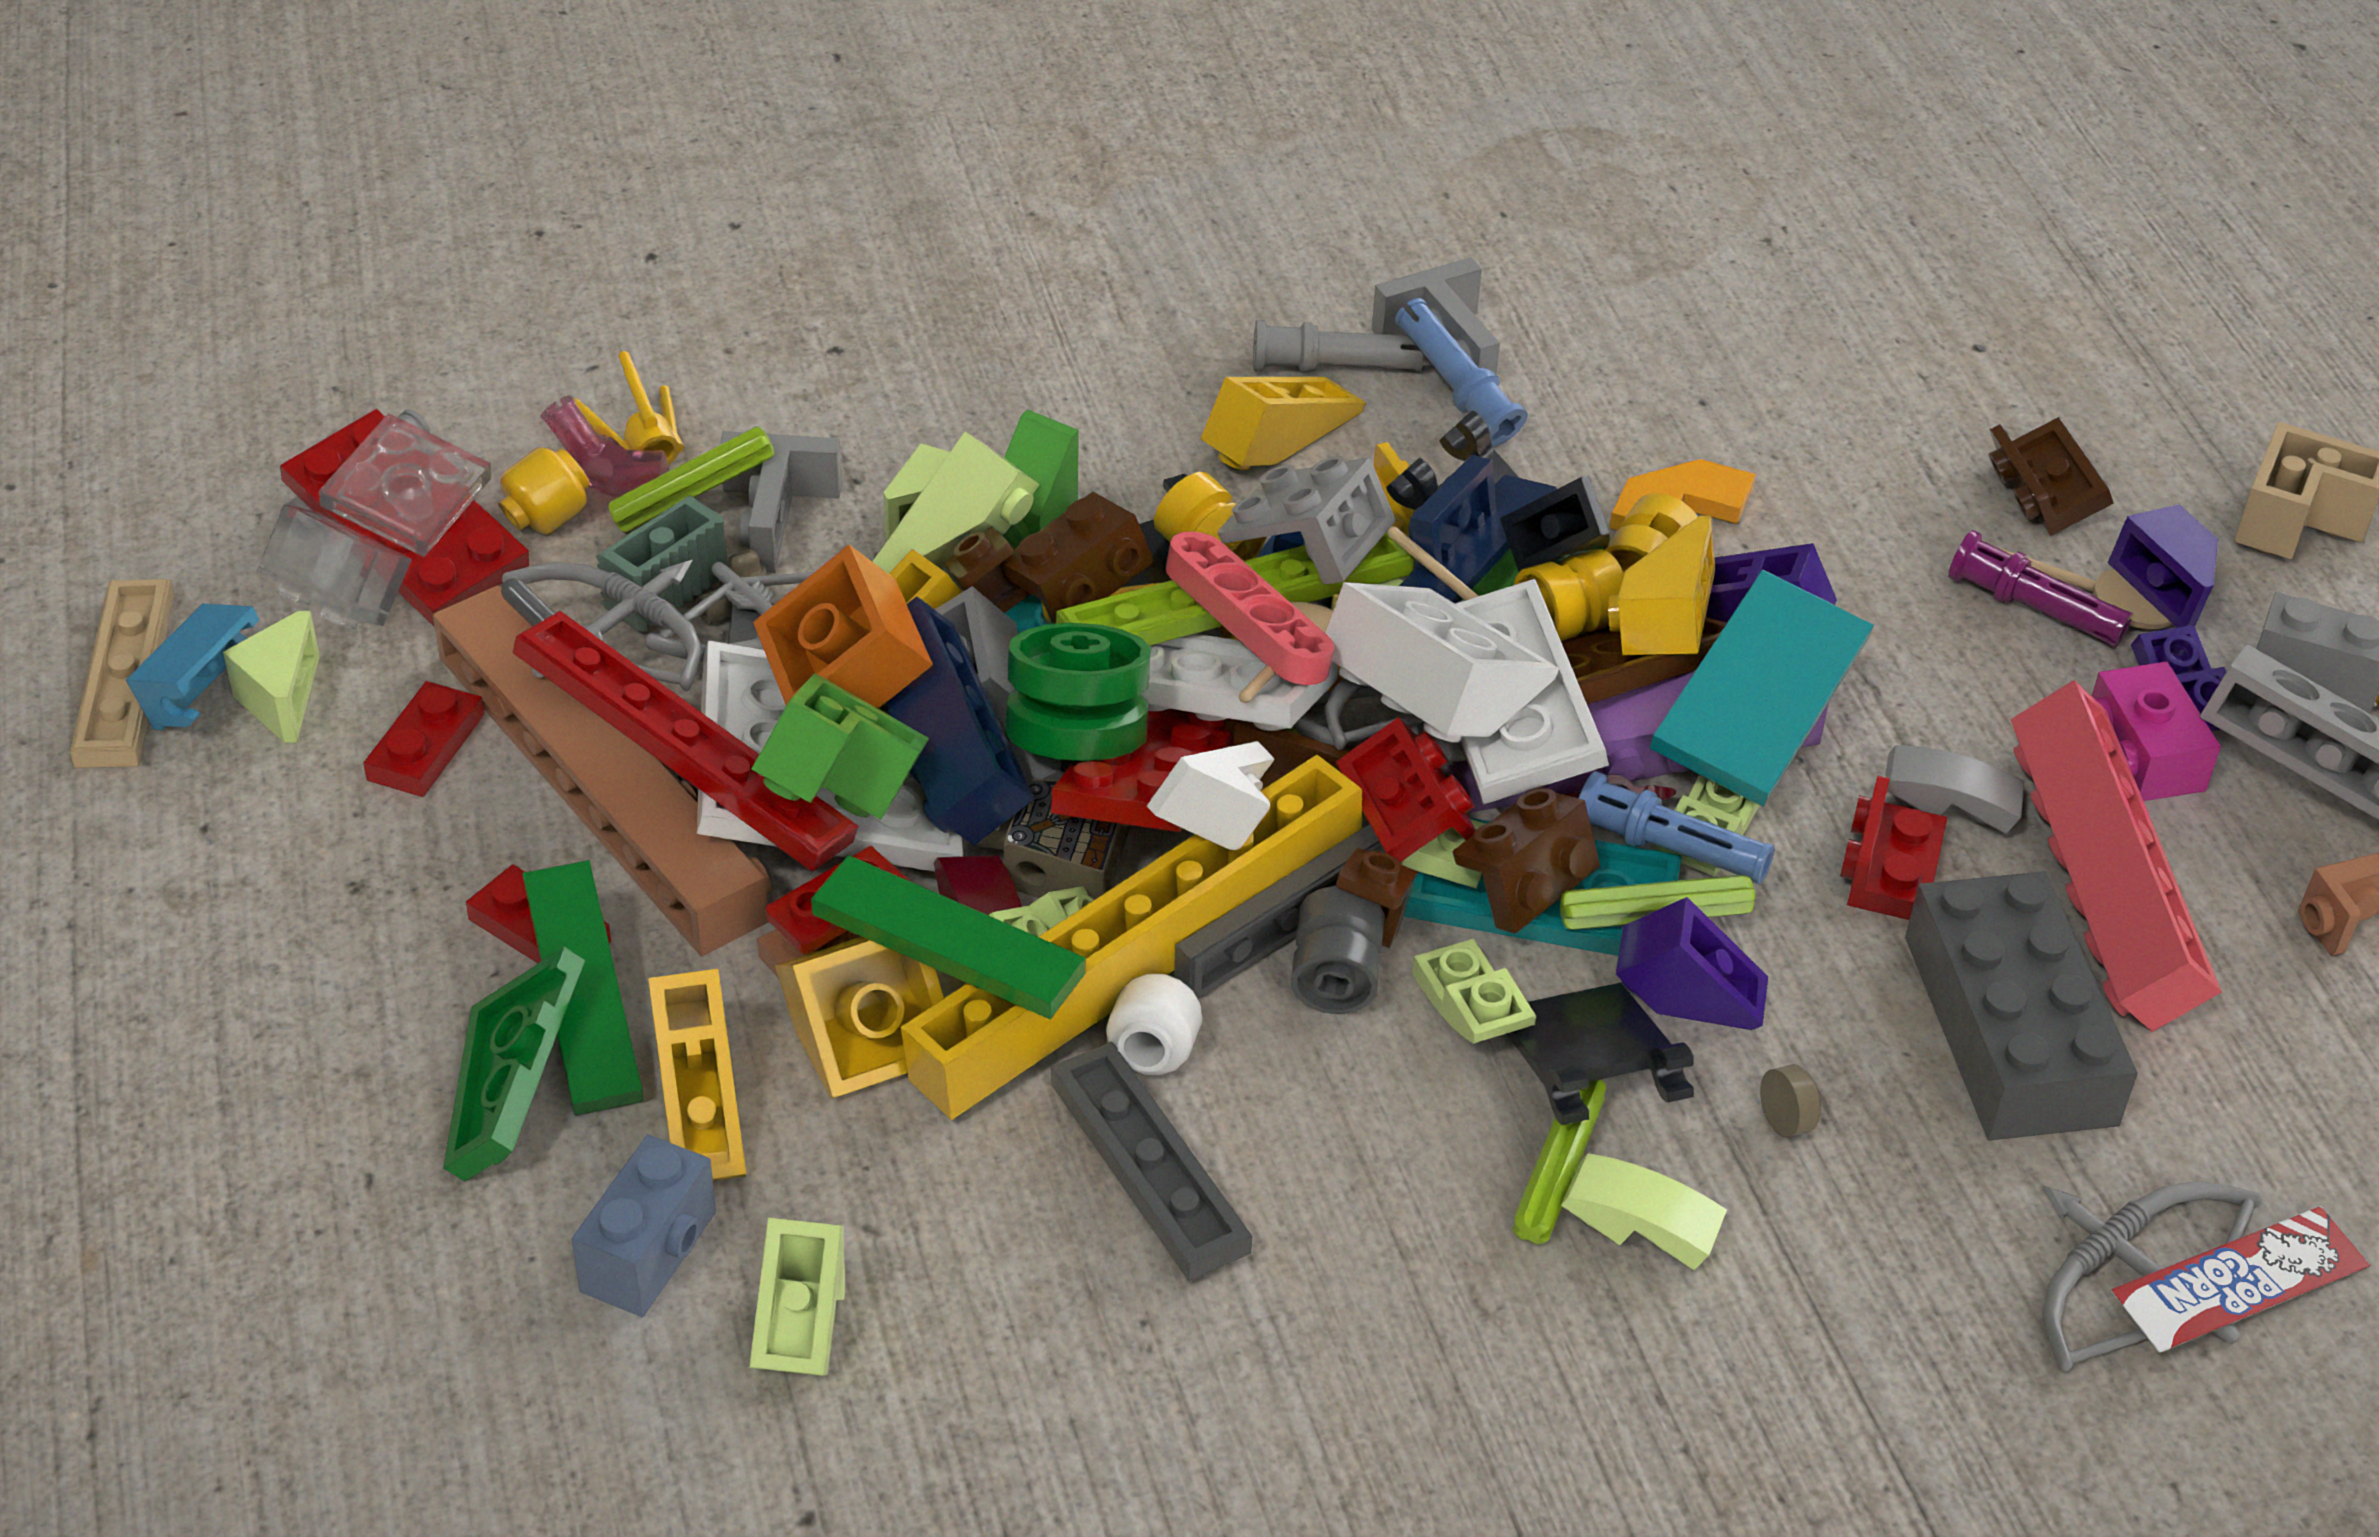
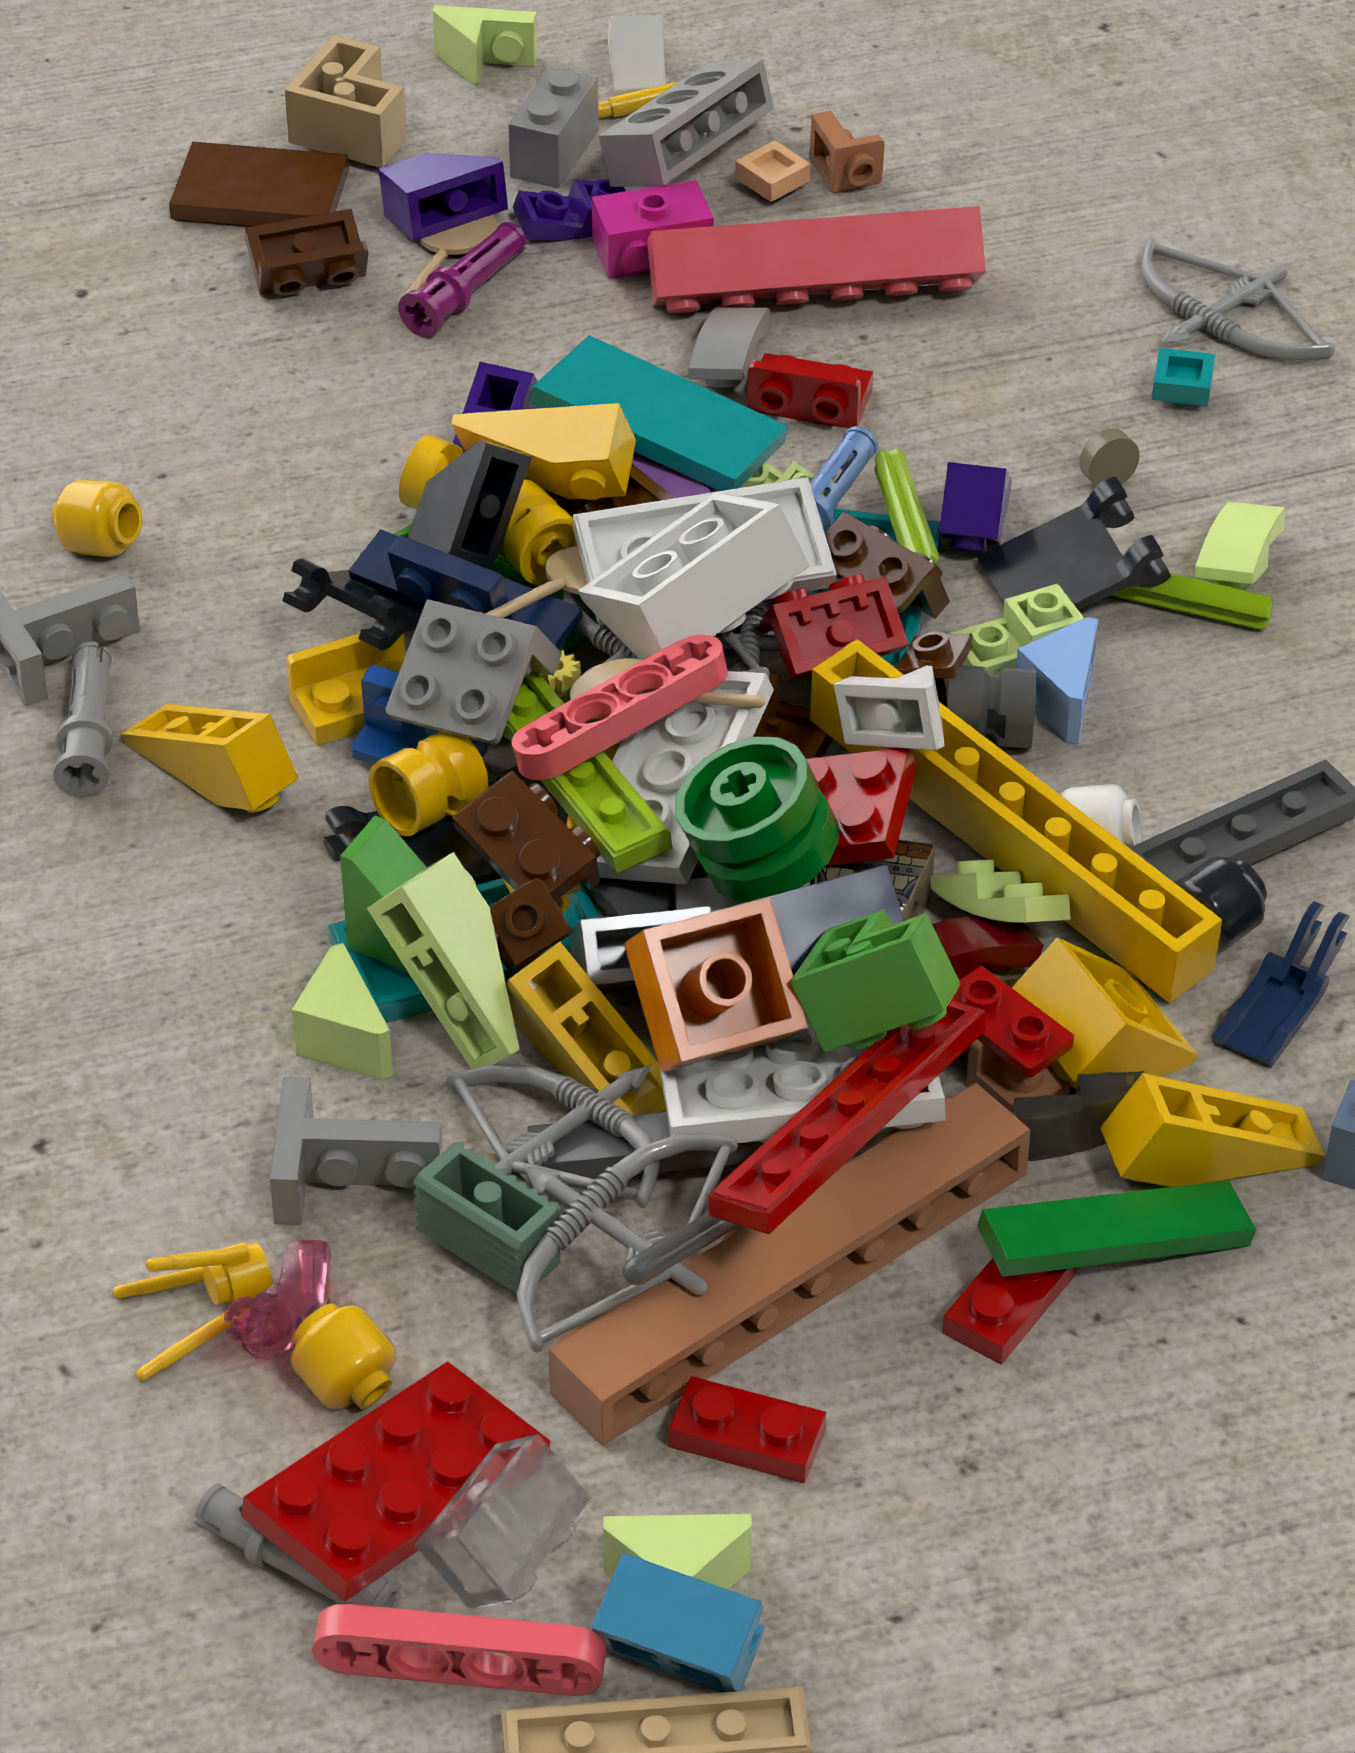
camera: 90 degrees left, 0 degrees up
clear plate [319,413,491,557] -> none
green wing [443,946,585,1182] -> none
lime axle [608,426,775,532] -> none
green tile [811,855,1086,1020] -> none
medium blue pin [1395,298,1528,446] -> none
light orange tile [1609,459,1756,531] -> none
dark grey brick [1905,871,2138,1141] -> none
sticker [2111,1206,2371,1353] -> none
none -> yellow head [52,479,142,557]
none -> reddish brown tile [169,141,349,227]
none -> coral beam [311,1604,607,1696]
none -> light nougat plate [735,140,811,202]
none -> clear smoke slope [1012,1071,1145,1161]
none -> light blue slope [1016,617,1098,744]
none -> teal plate [1152,348,1216,407]
none -> black head [1177,857,1267,952]
none -> dark blue arm [1211,901,1350,1068]

